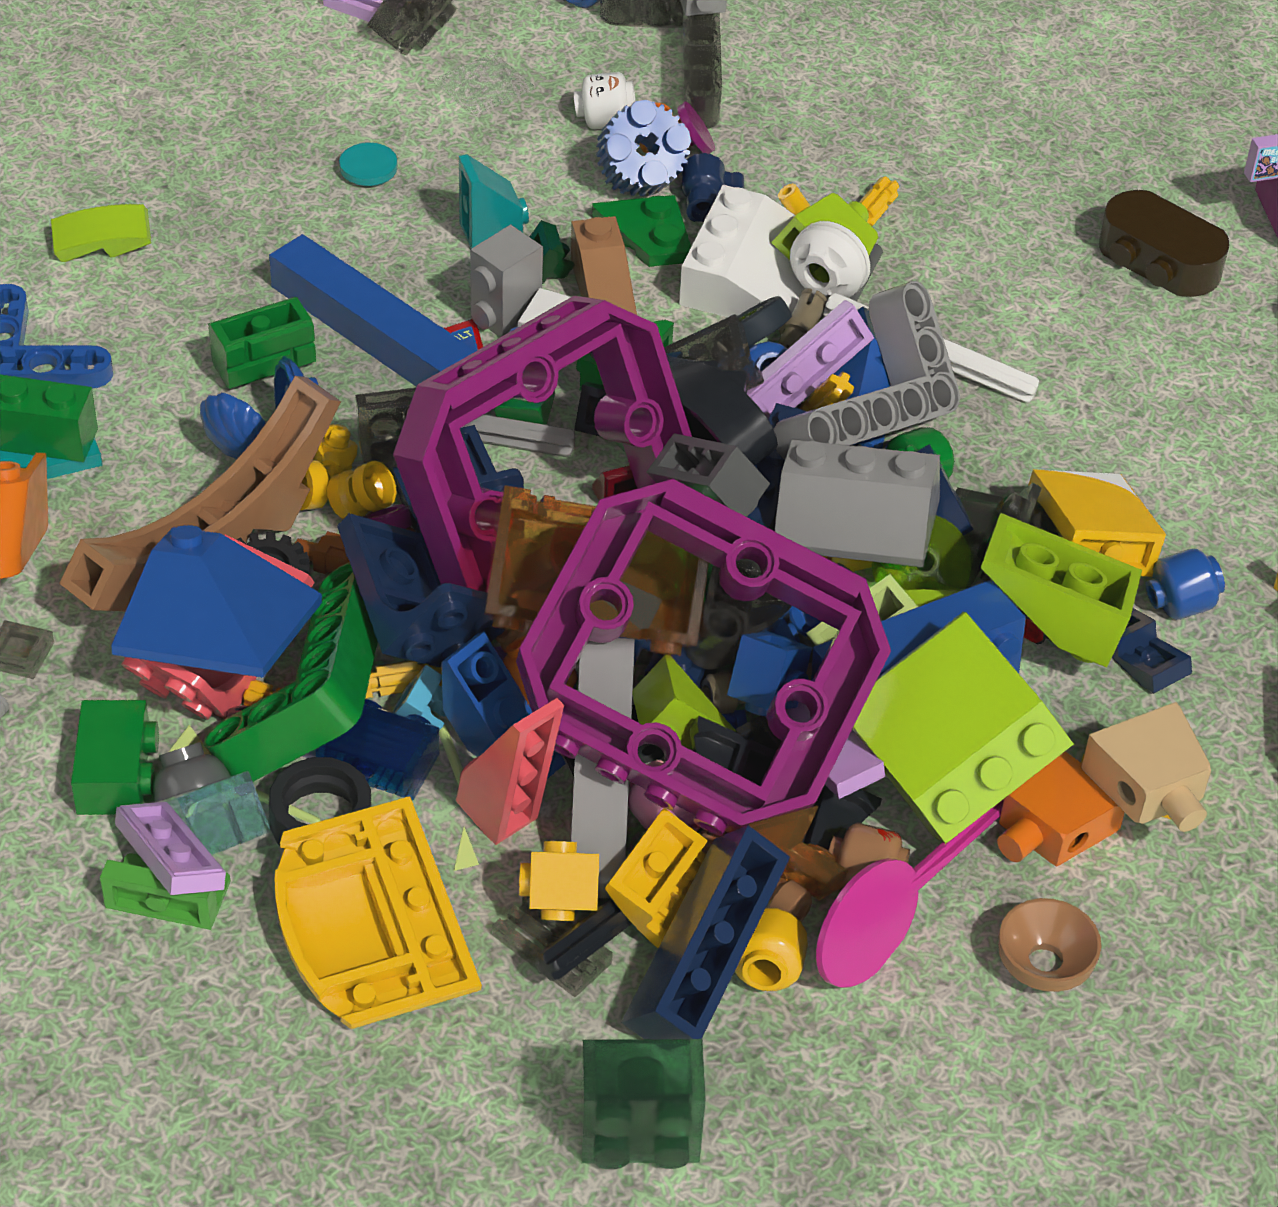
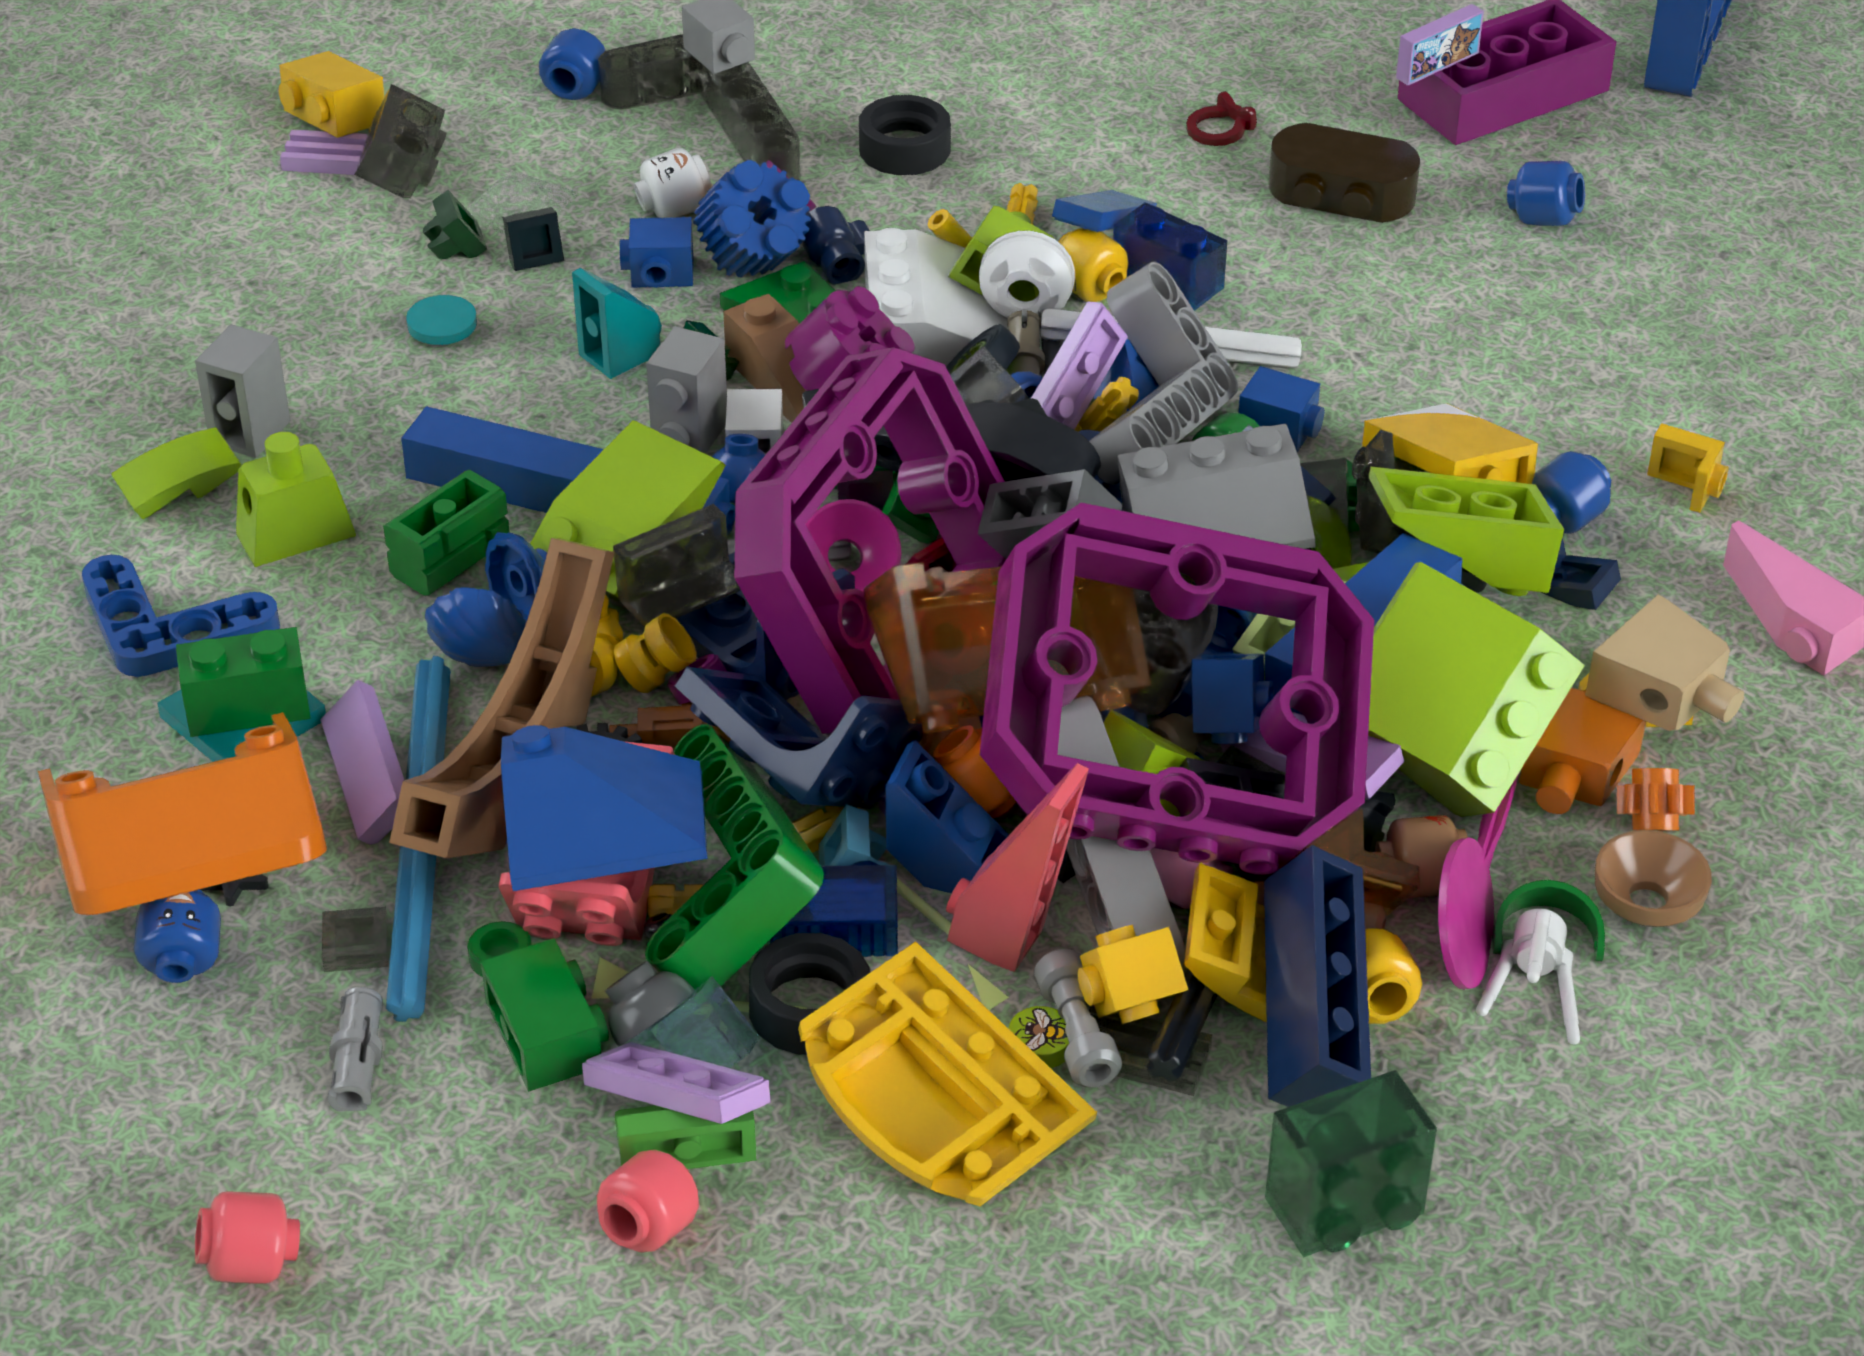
camera: 20 degrees left, 5 degrees down
none -> light grey brick [195,324,291,458]
none -> lime torso [236,432,356,567]
none -> lavender tile [321,680,404,845]
none -> dark azure axle [386,656,451,1022]
none -> dark green tile [423,190,487,259]
none -> green tile [467,921,532,977]
none -> black tile [502,207,564,271]
none -> lime slope [530,420,726,613]
none -> coral head [596,1149,699,1253]
none -> blue brick [620,217,694,288]
none -> magenta brick [785,286,915,391]
none -> dark pink piece [805,499,902,599]
none -> black tyre [859,95,951,175]
none -> tile [1008,1006,1069,1068]
none -> light grey piece [1034,949,1122,1087]
none -> blue tile [1052,190,1157,232]
none -> yellow head [1058,228,1128,302]
none -> clear blue brick [1113,202,1228,311]
none -> dark red piece [1186,91,1257,146]
none -> blue brick [1238,366,1325,453]
none -> white plant [1475,909,1580,1045]
none -> green helmet [1492,880,1605,962]
none -> orange gear [1617,768,1695,831]

